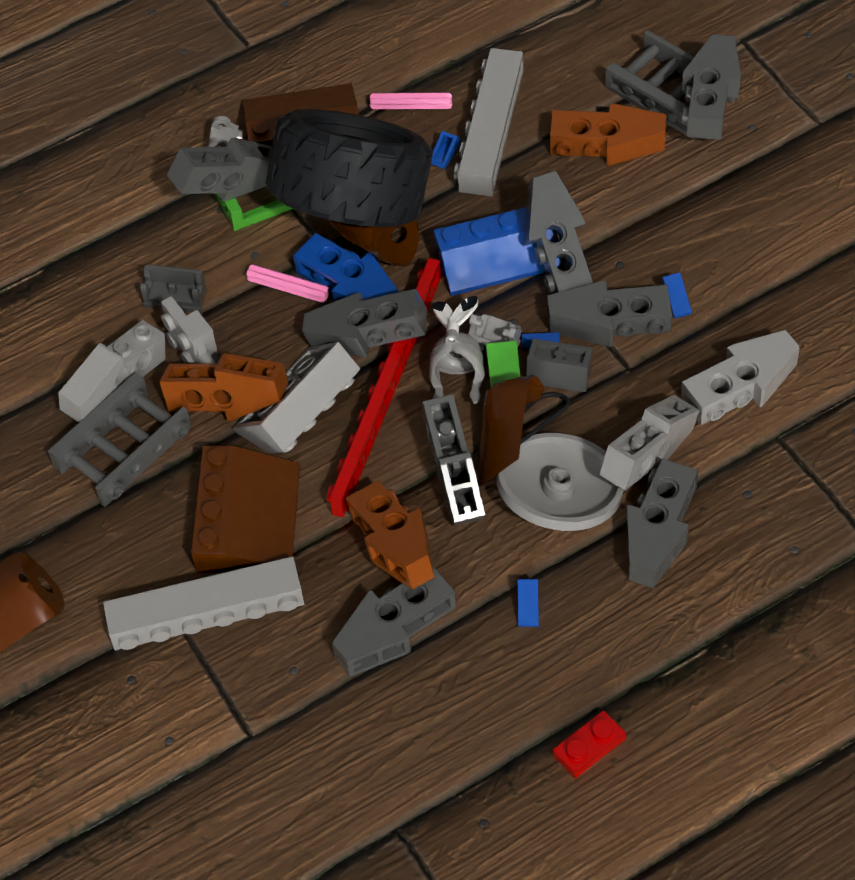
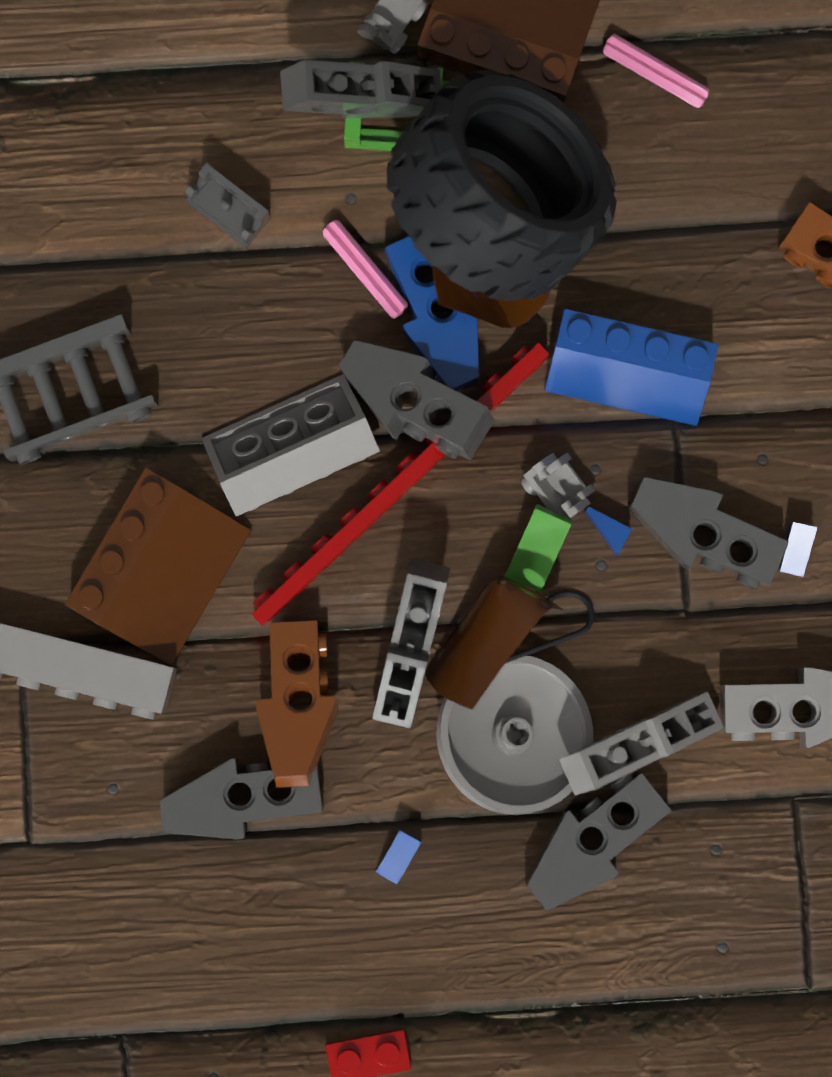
camera: 20 degrees right, 30 degrees up
light grey brick [58,320,166,422] -> none
dark orange brick [159,353,288,421] -> none
light grey plate [161,296,219,364] -> none
light grey hair [429,296,485,404] -> none
blue piece [431,131,462,169] -> none
light grey brick [454,48,524,196] -> none
dark grey brick [524,171,593,294] -> none
dark grey hinge [526,339,593,393] -> none

